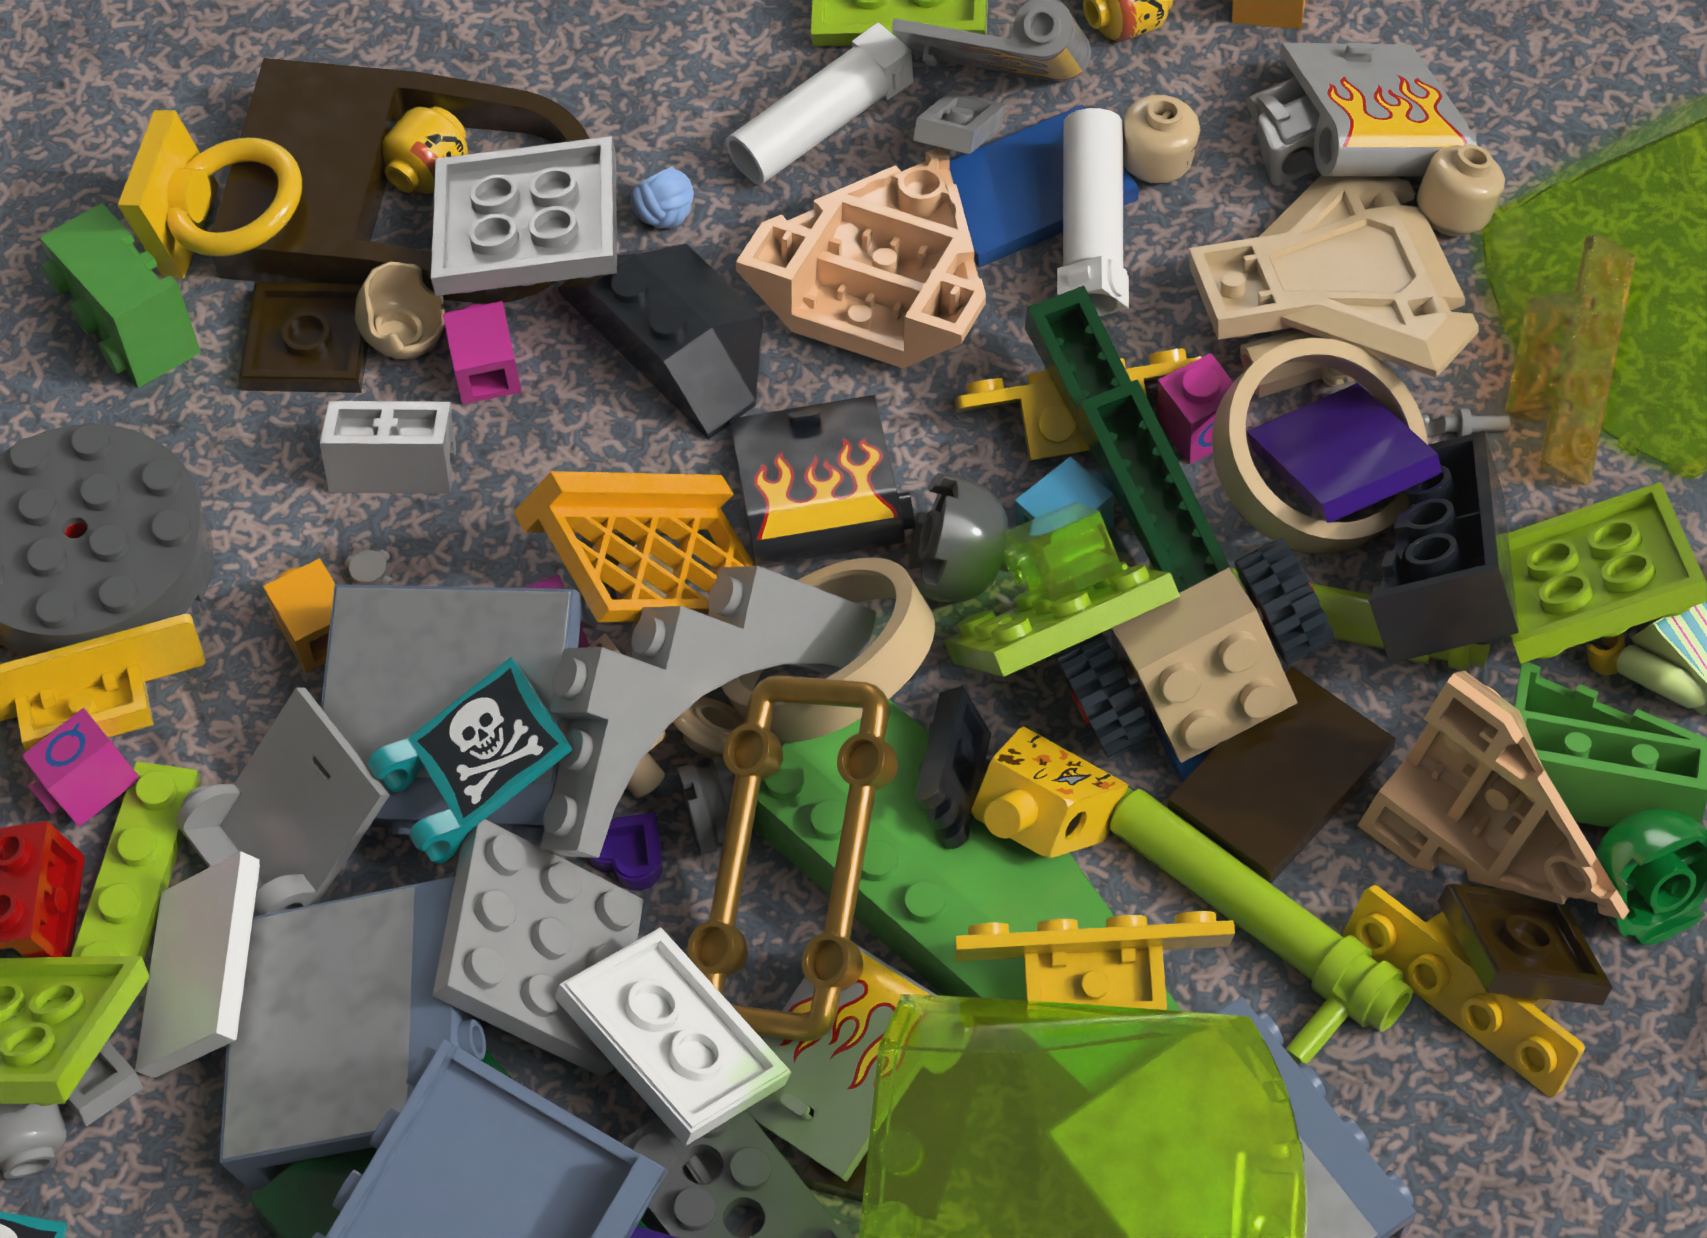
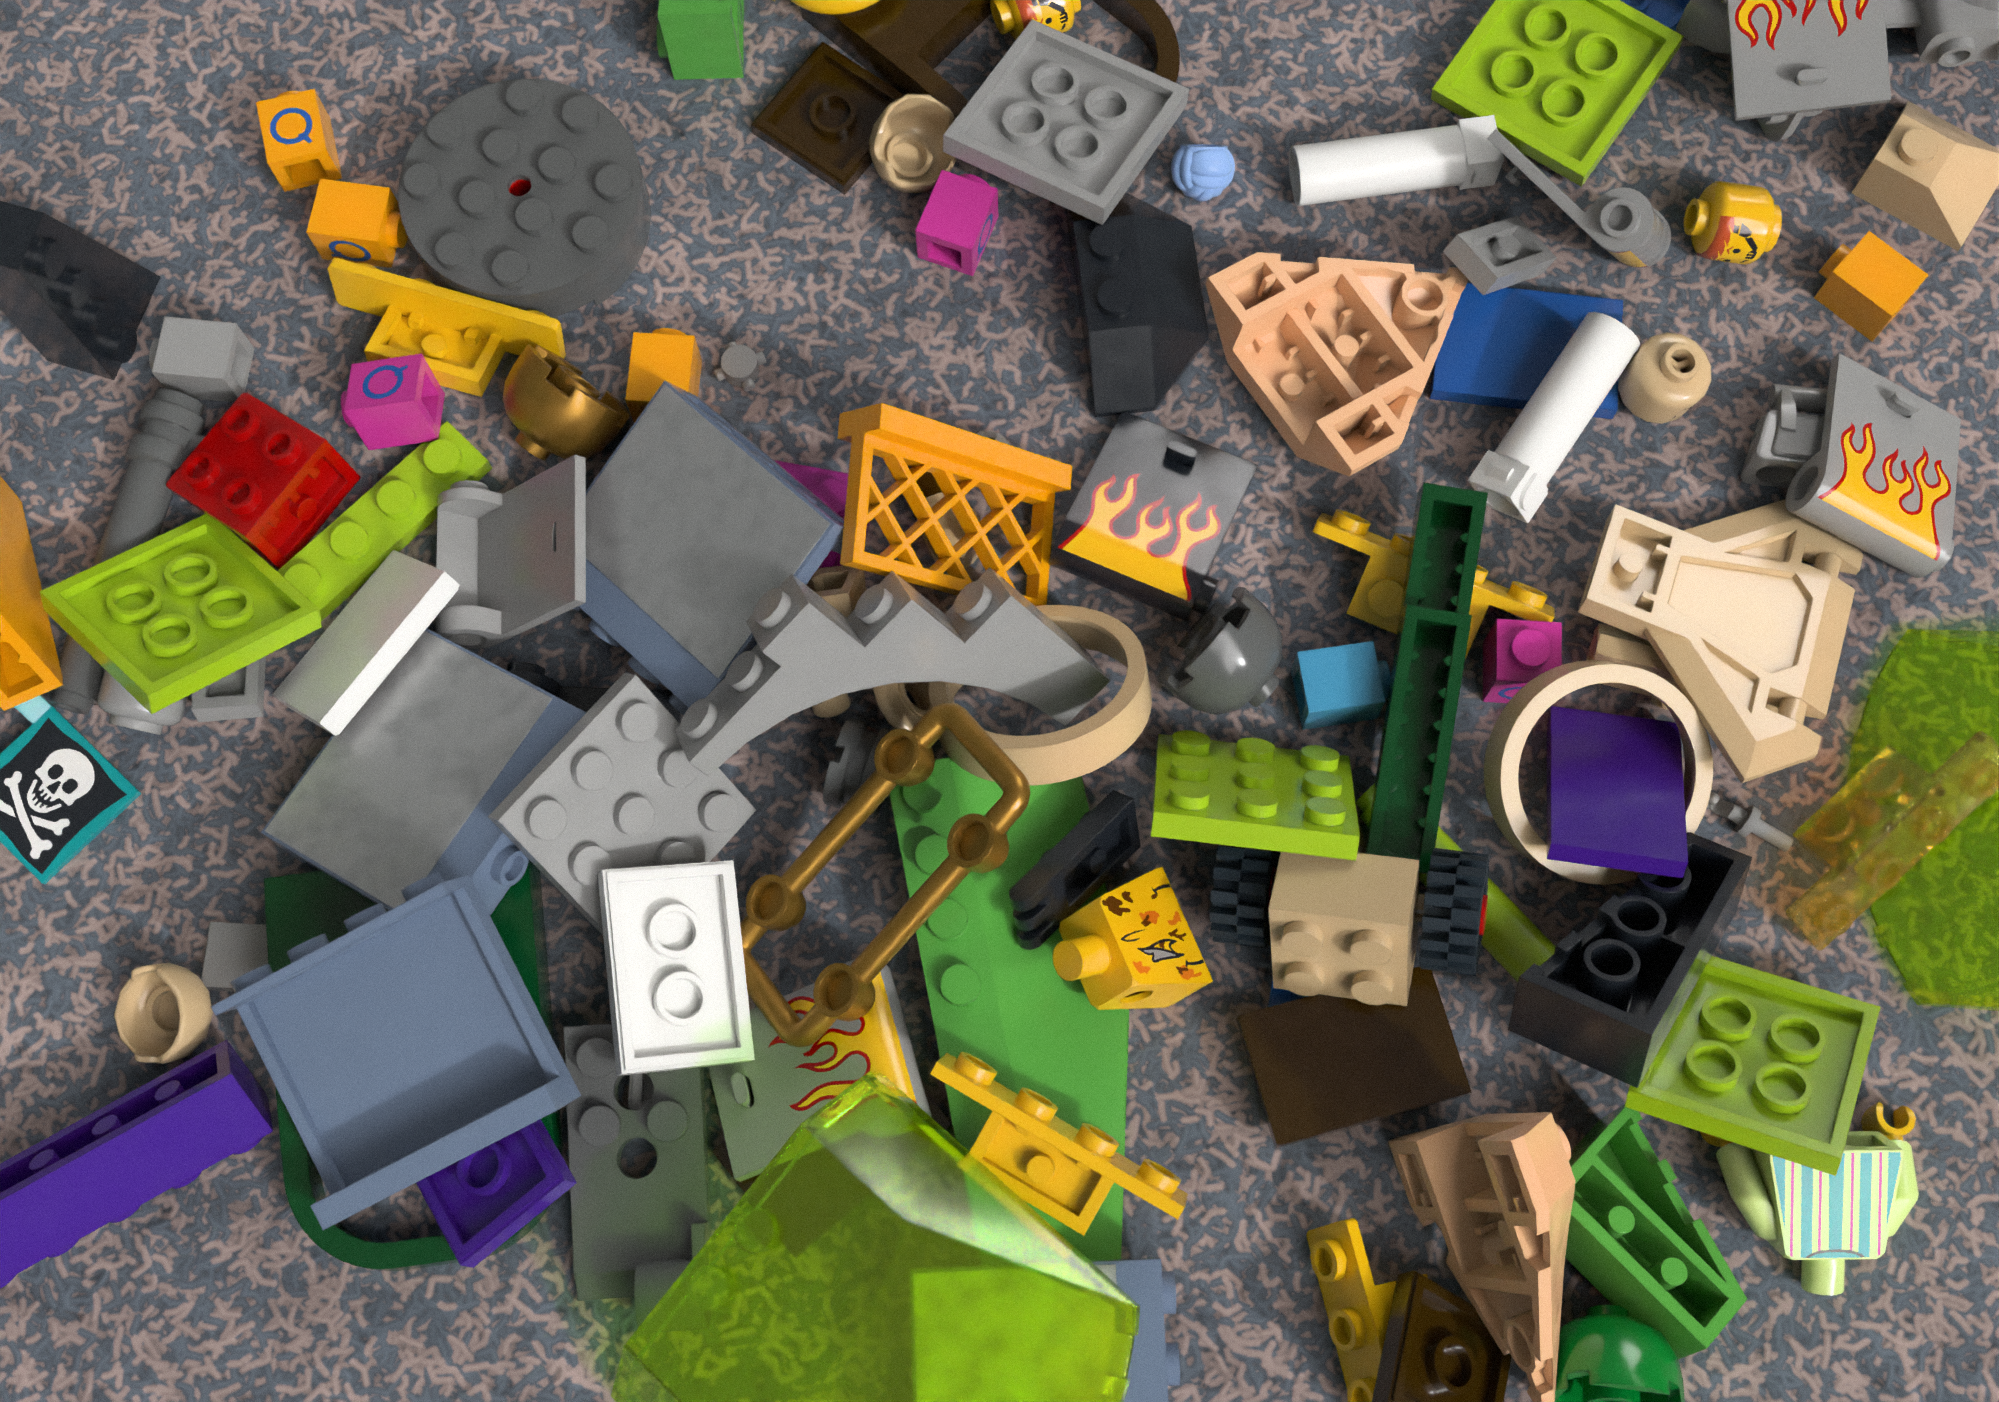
camera: 30 degrees right, 15 degrees up
light grey hinge [320,401,456,493] -> none
flag [368,657,573,864] -> none
dark purple tile [587,812,663,891] -> none
clear neon green brick [1003,502,1124,602] -> none
lime cylinder [1110,787,1414,1065] -> none
tan head [1416,144,1505,236] -> none
none -> pearl gold cylinder [503,344,631,461]

